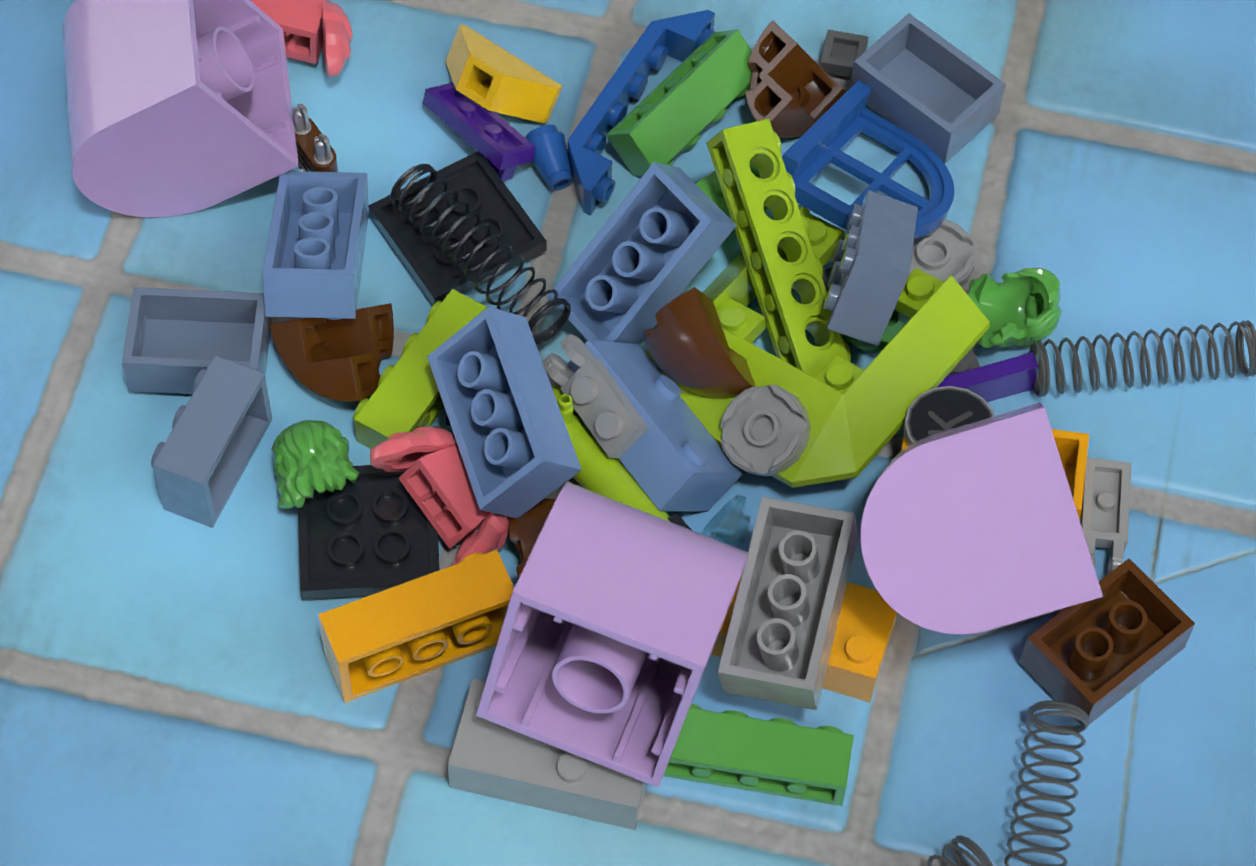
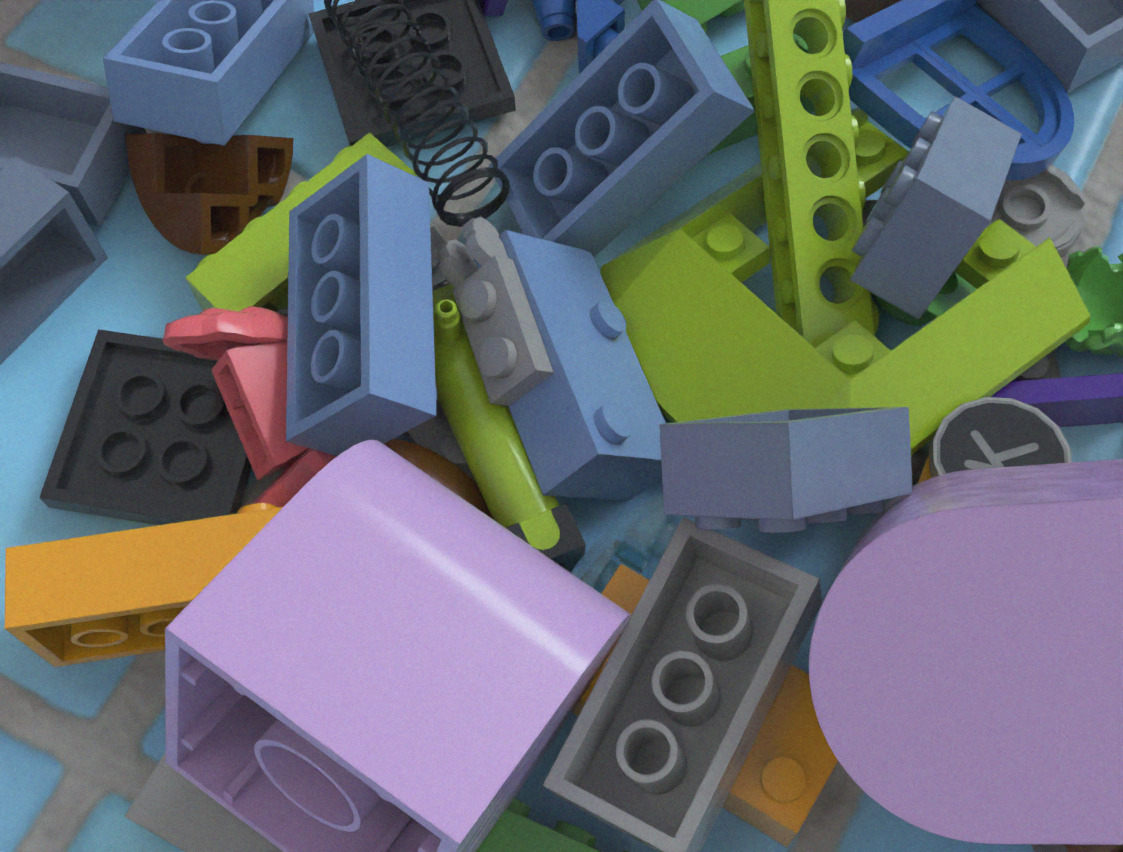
camera: 20 degrees right, 5 degrees up
bright green hair [271,420,359,509] -> none
reddish brown brick [644,287,755,399] -> none
light grey tile [721,385,811,476] -> none
none -> sand blue piece [659,407,913,533]

